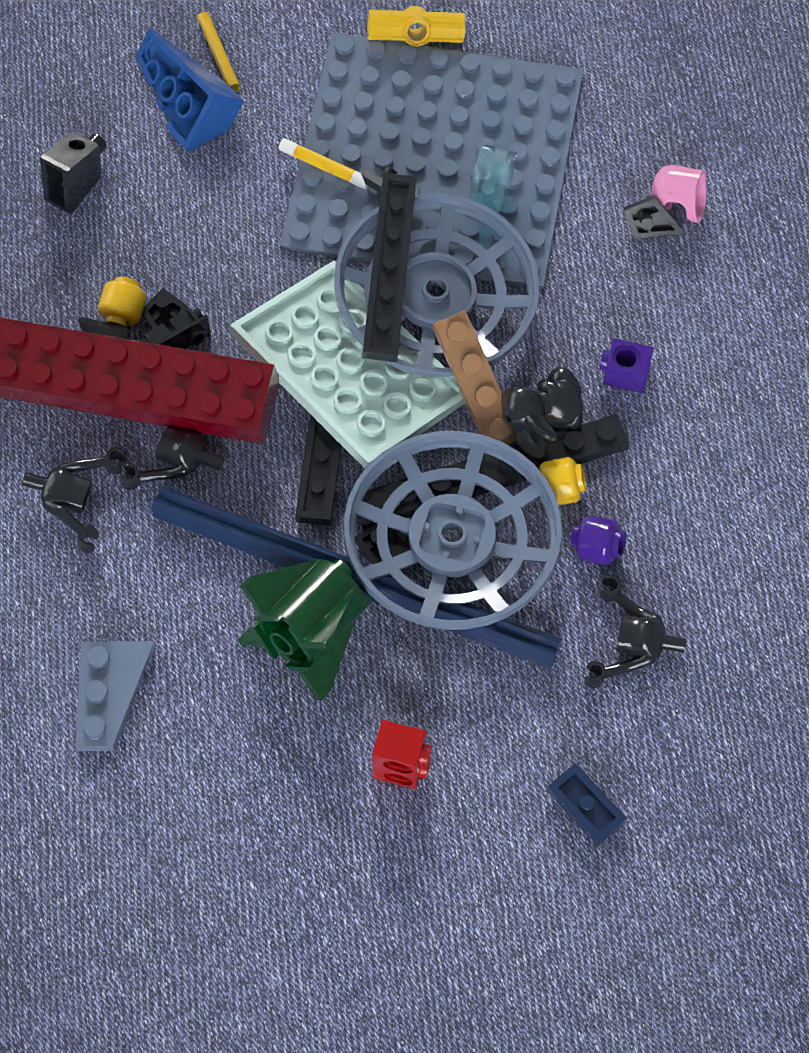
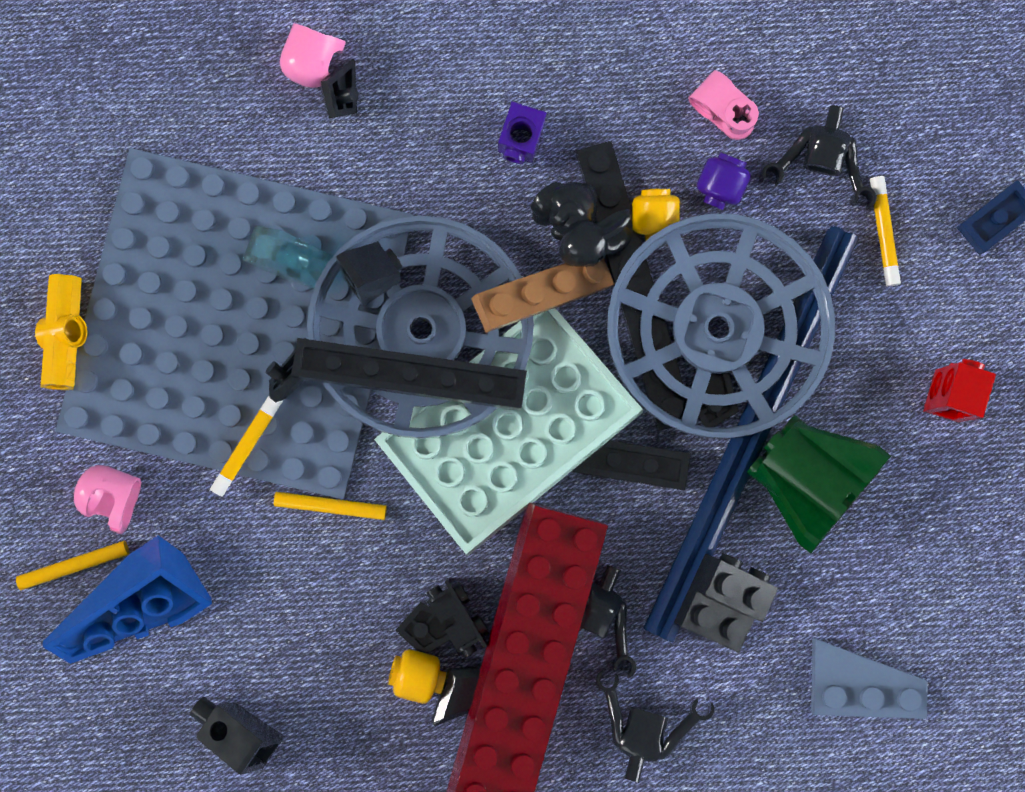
camera: 95 degrees left, 20 degrees up
none -> bright pink helmet [74,465,141,534]
none -> yellow bar [274,492,387,520]
none -> black slope [336,241,402,306]
none -> black plate [674,553,778,653]
none -> bright pink piece [688,70,759,140]
none -> yellow bar [870,176,901,286]

